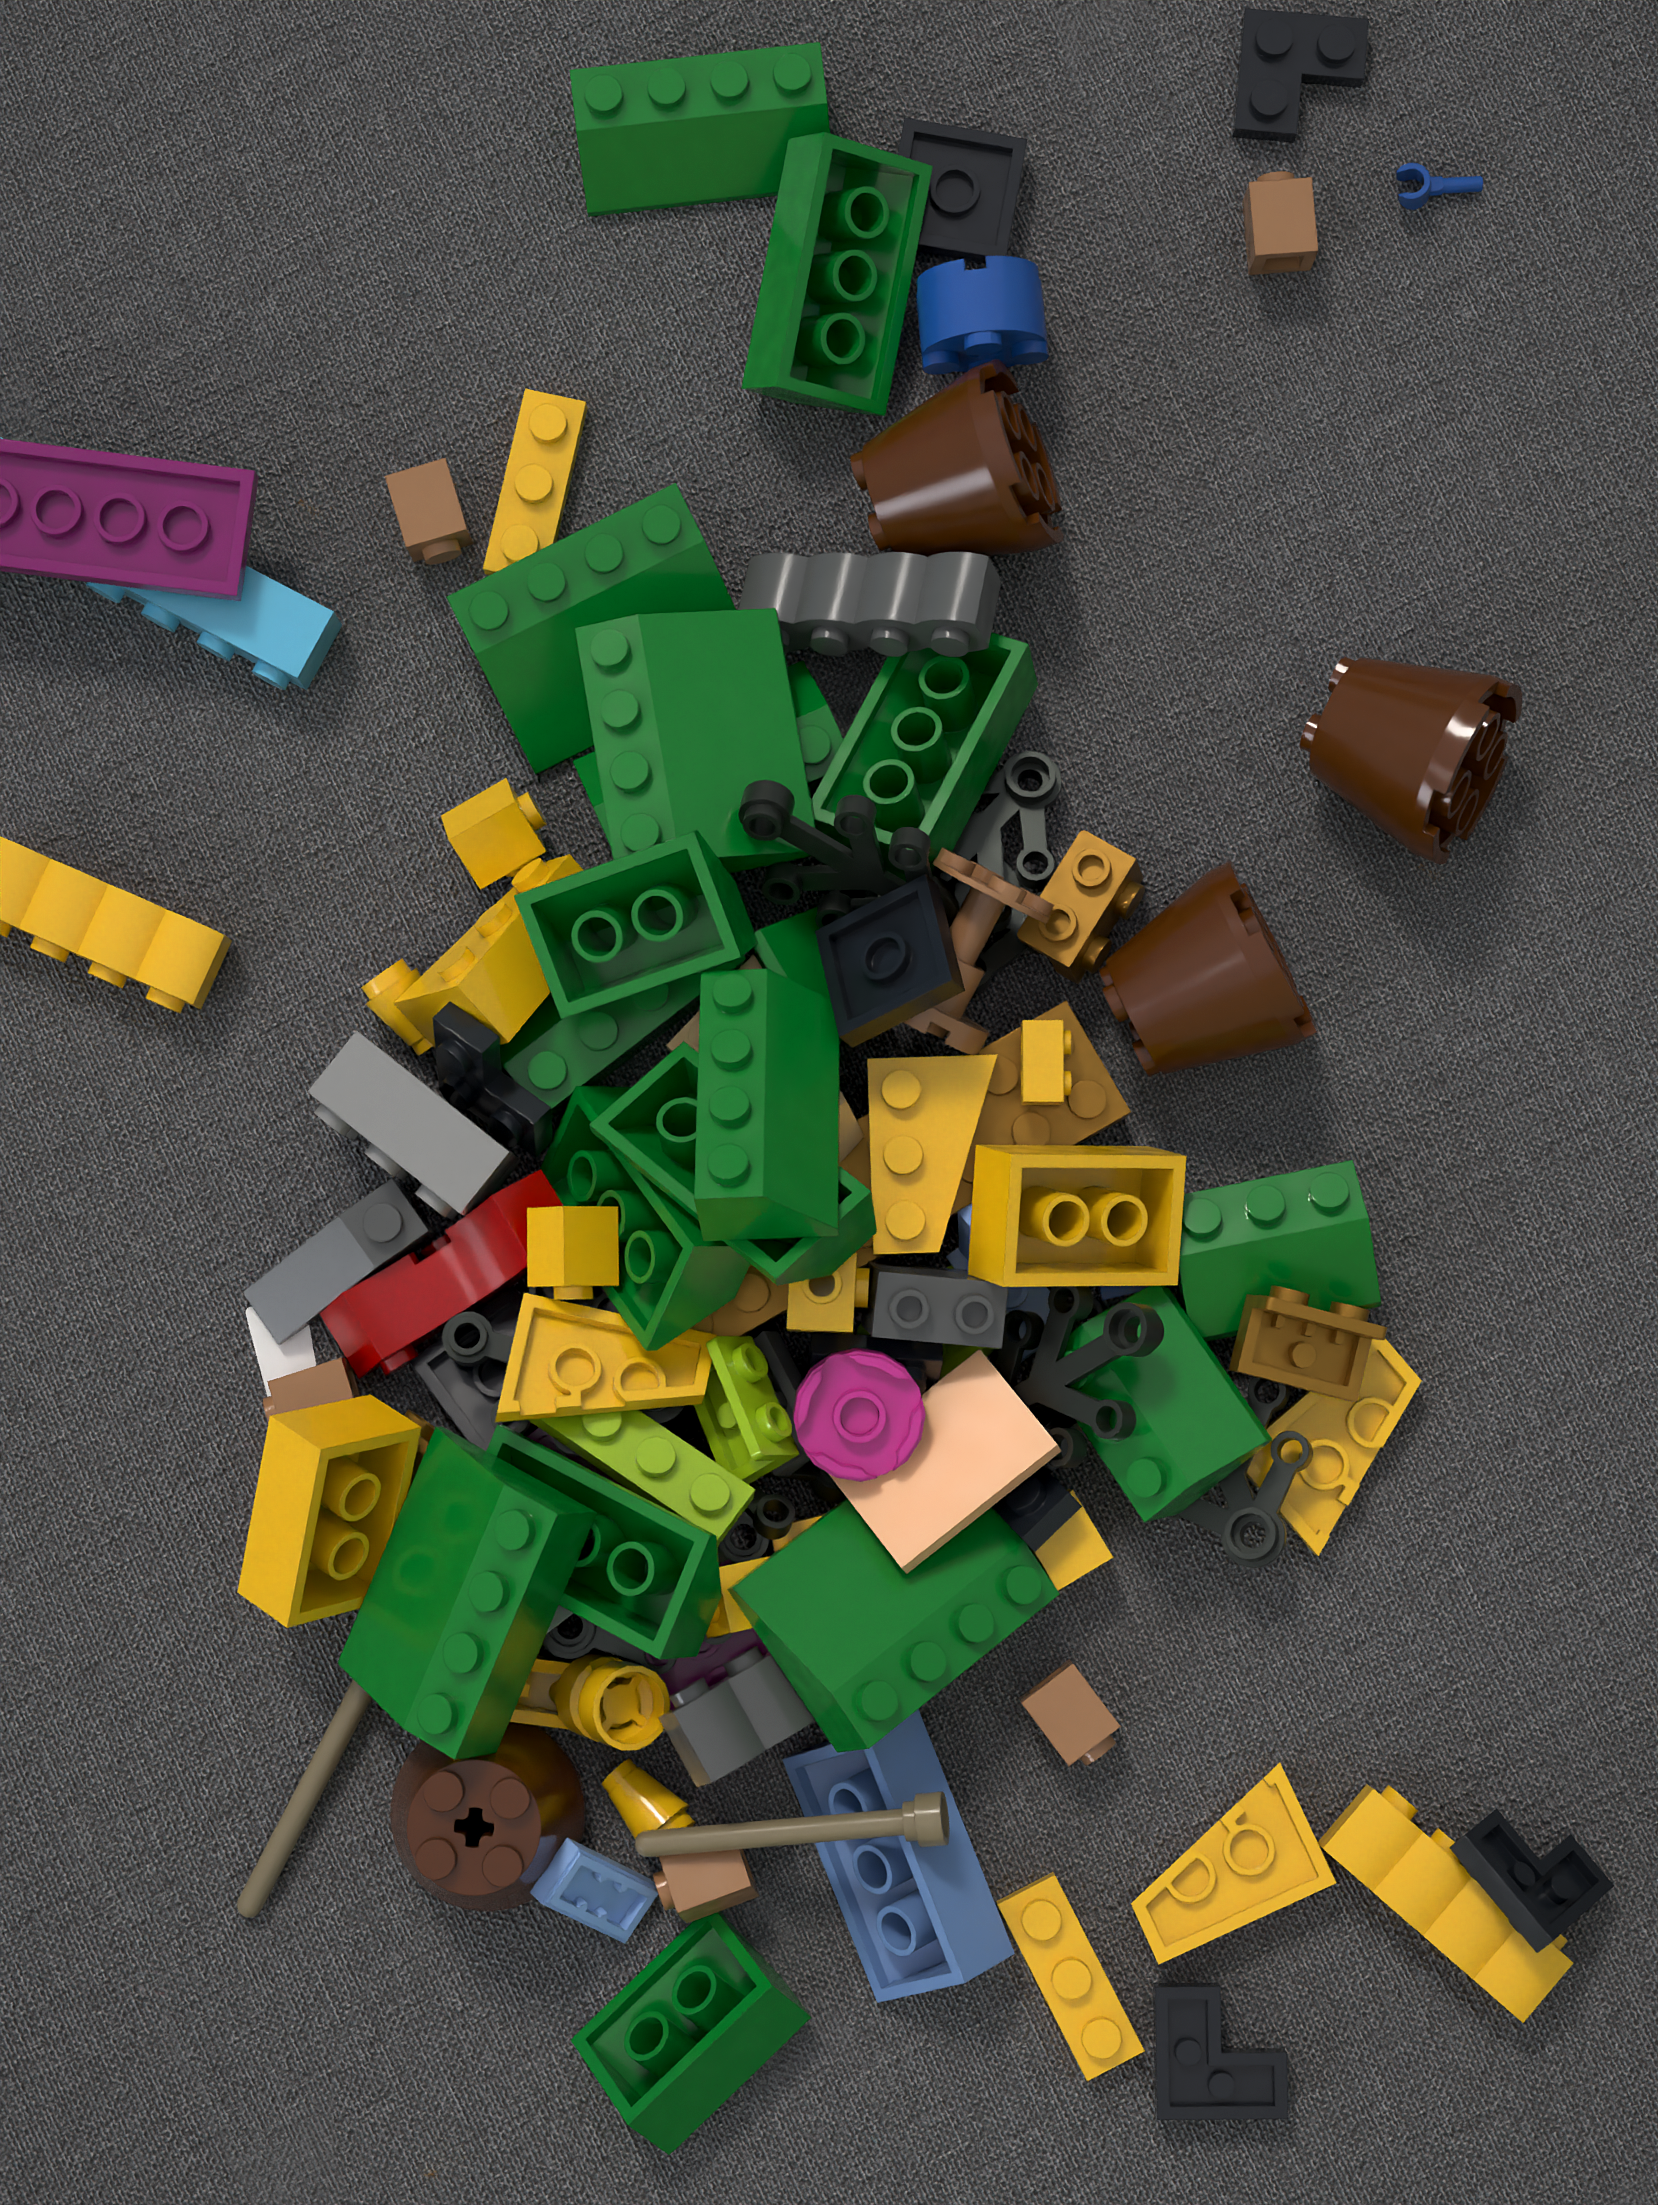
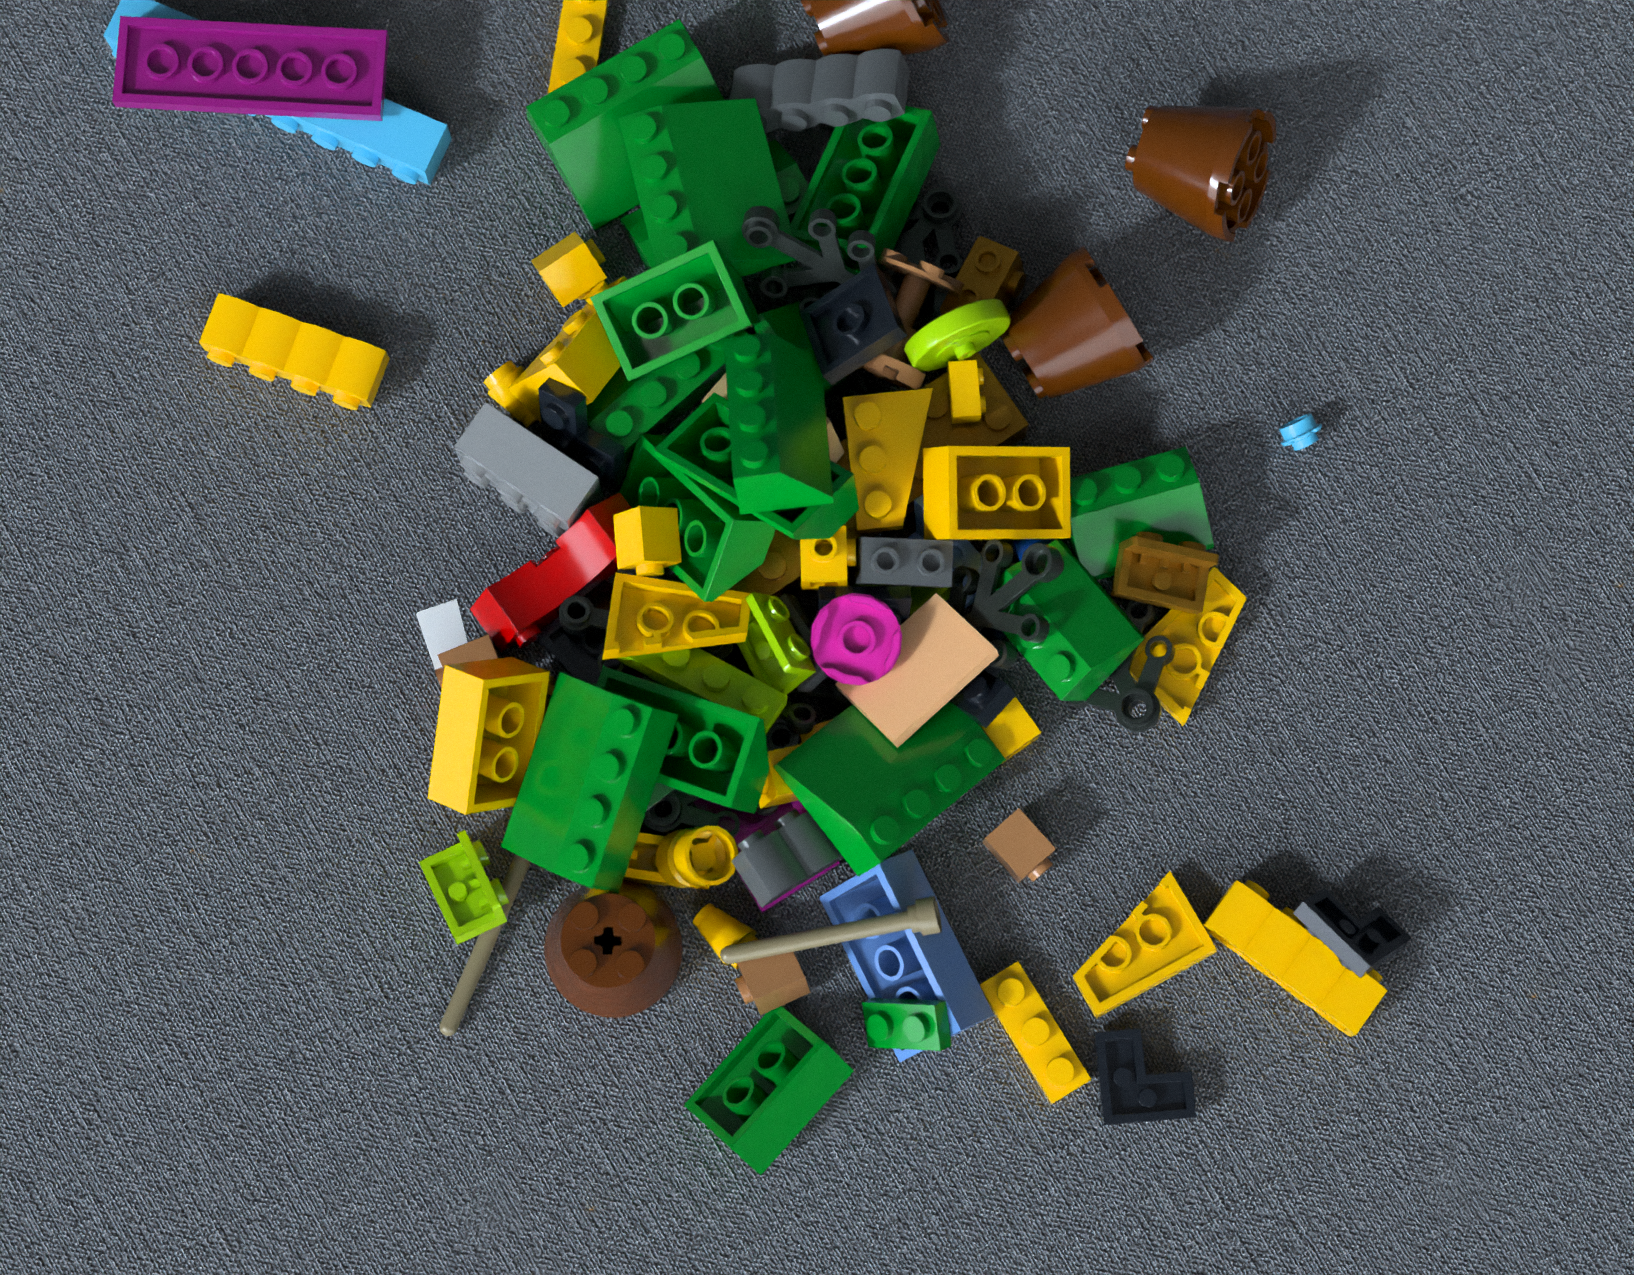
camera: 10 degrees left, 5 degrees down
slope [242,1178,437,1345] -> none
medium nougat brick [385,458,473,565] -> none
light blue plate [530,1838,658,1944] -> none
none -> lime bracket [419,830,509,945]
none -> green plate [862,998,952,1051]
none -> lime wheel [904,299,1011,372]
none -> medium azure plate [1279,413,1322,451]

